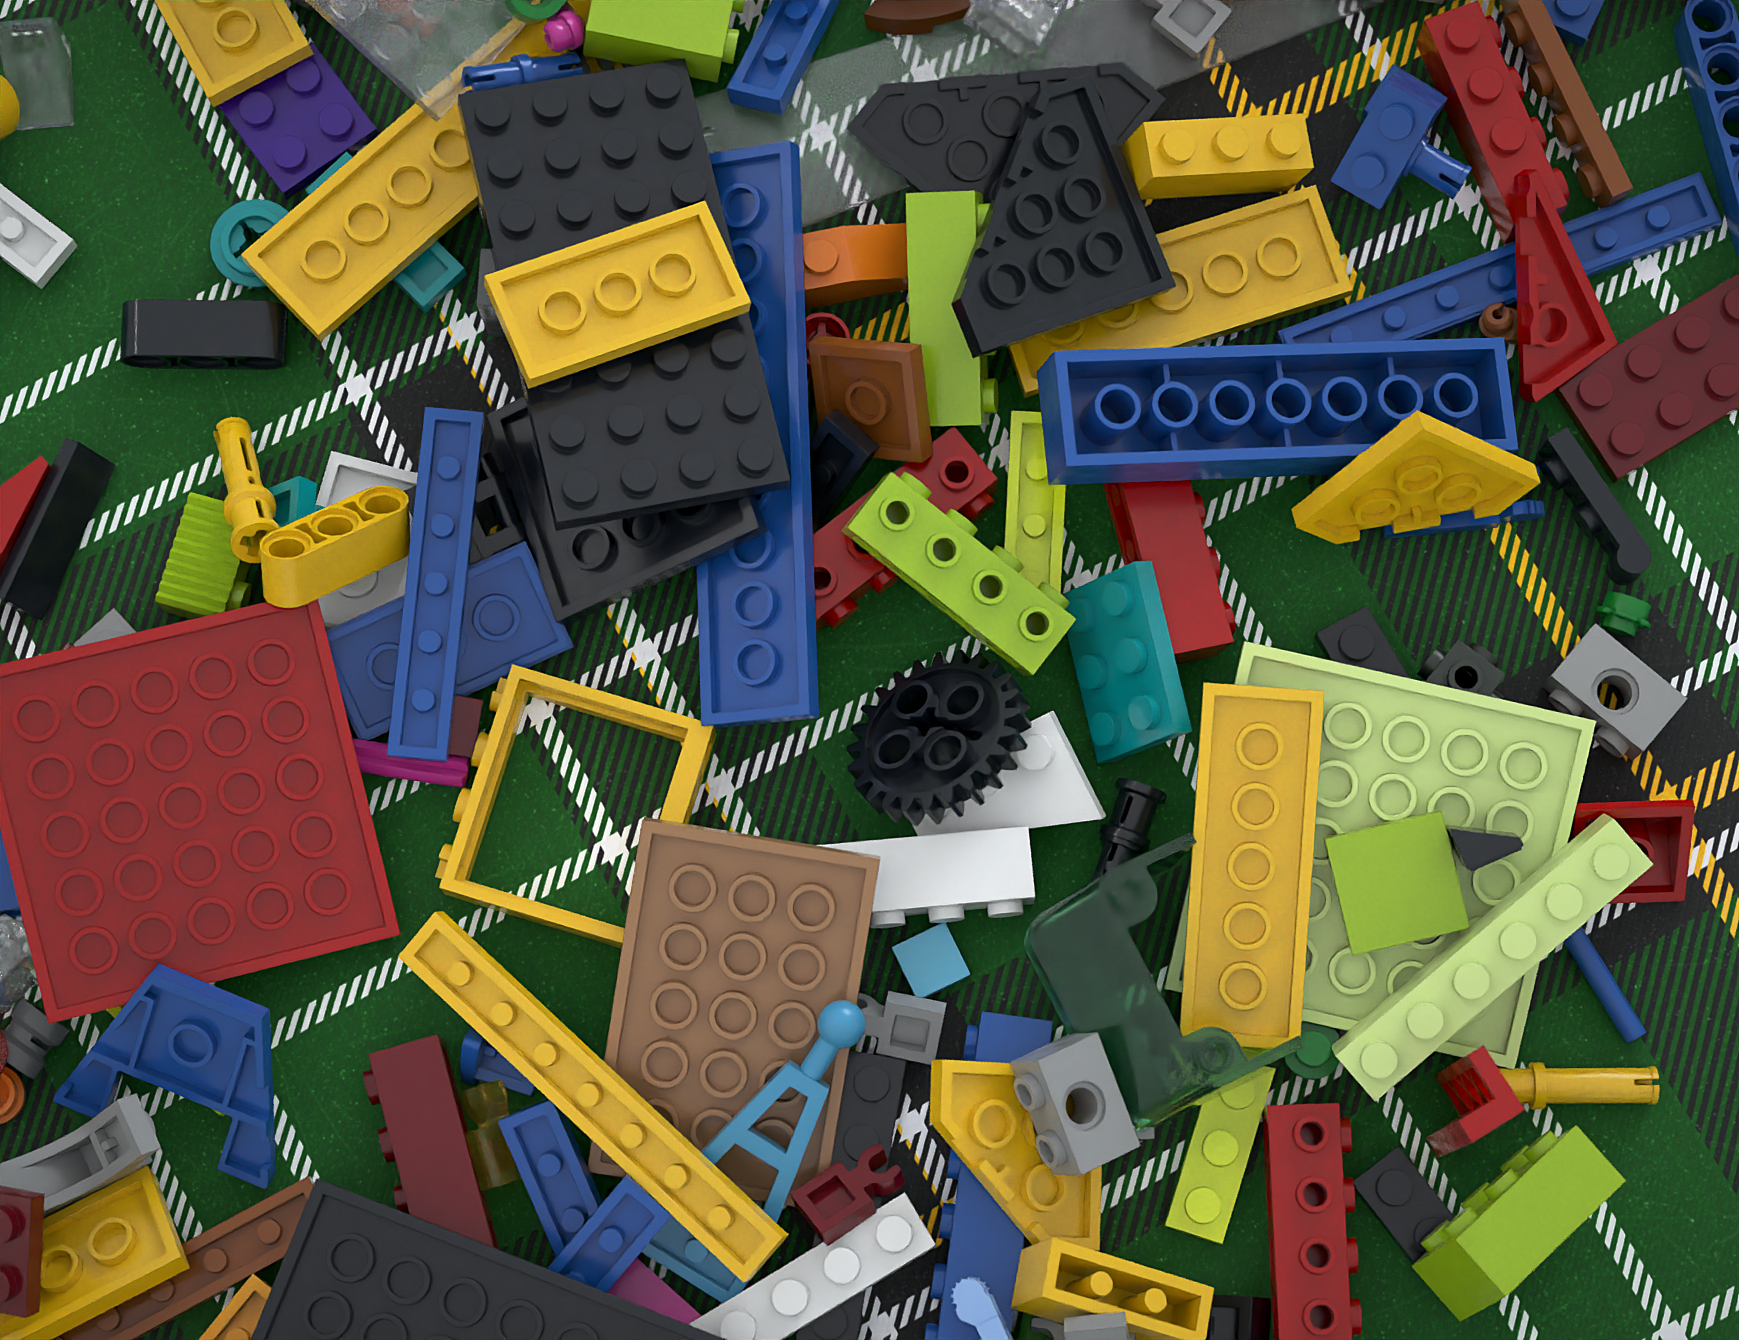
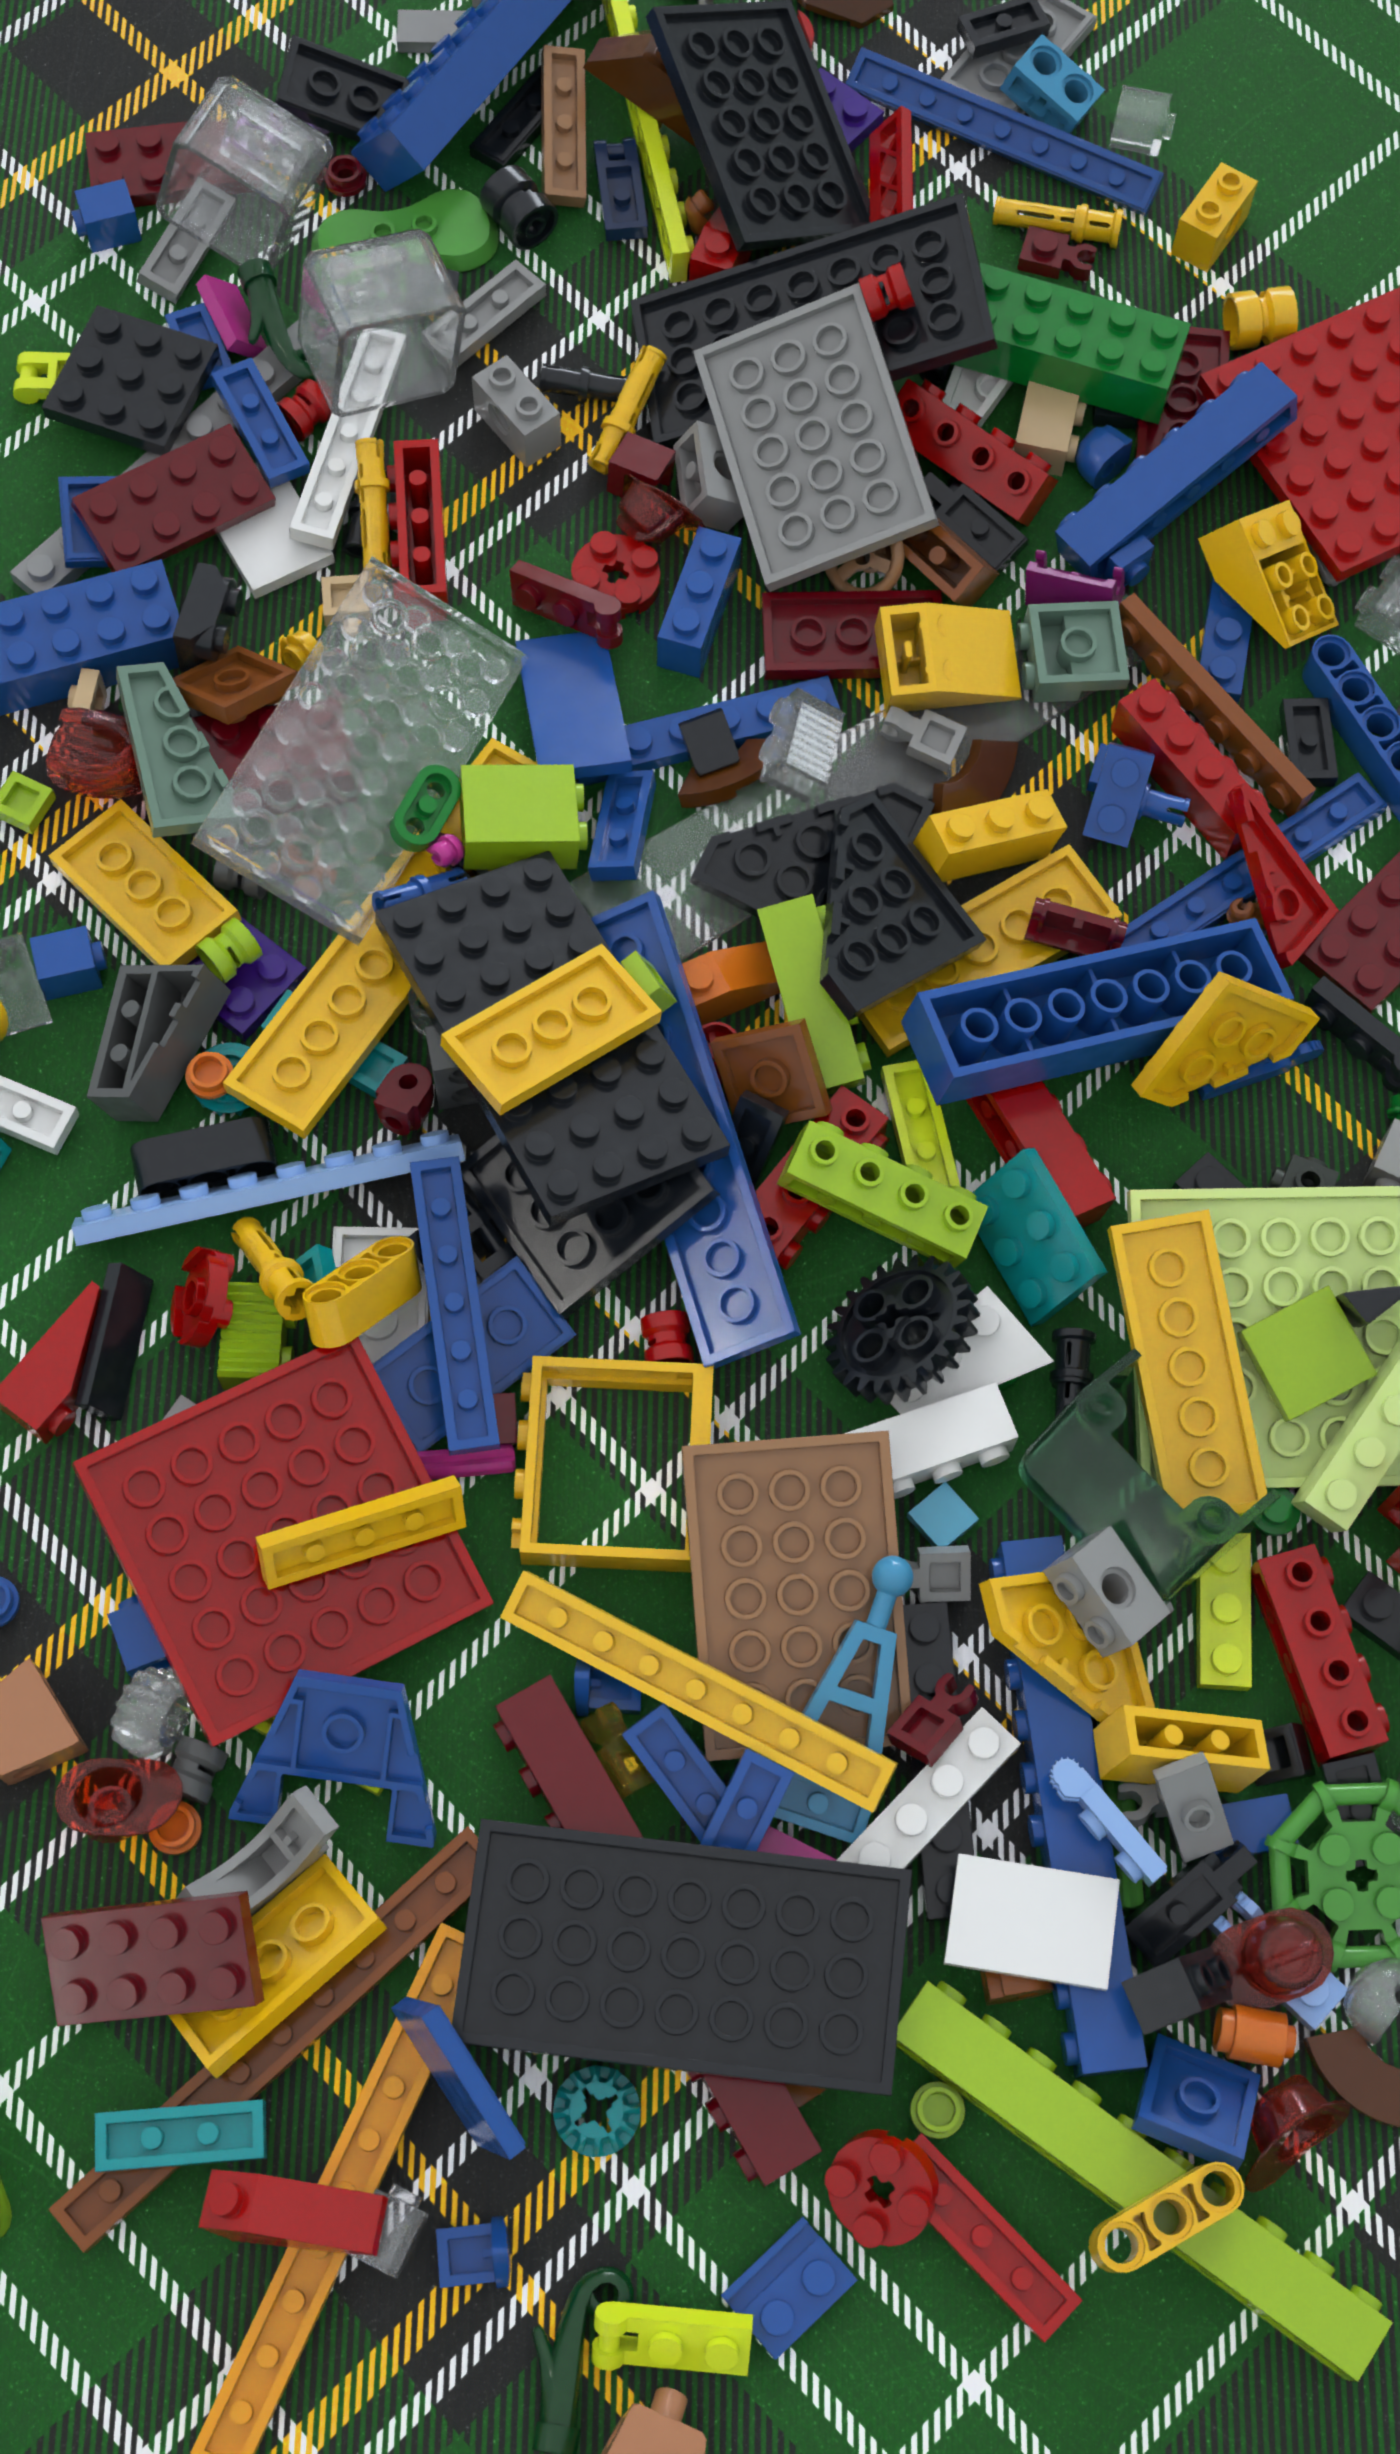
camera: 20 degrees left, 10 degrees down
none -> blue brick [29,925,108,1001]
none -> light blue plate [72,1130,466,1246]
none -> dark grey wedge [87,965,231,1122]
none -> red plate [170,1246,235,1348]
none -> orange plate [185,1052,234,1099]
none -> lime wheel [195,917,263,984]
none -> yellow plate [255,1475,467,1590]
none -> dark red piece [373,1063,434,1135]
none -> lime plate [620,950,677,1013]
none -> red wheel [640,1310,695,1363]
none -> reddish brown tile [932,739,1018,814]
none -> dark red hinge [1024,897,1128,956]
none -> black plate [1279,698,1338,787]

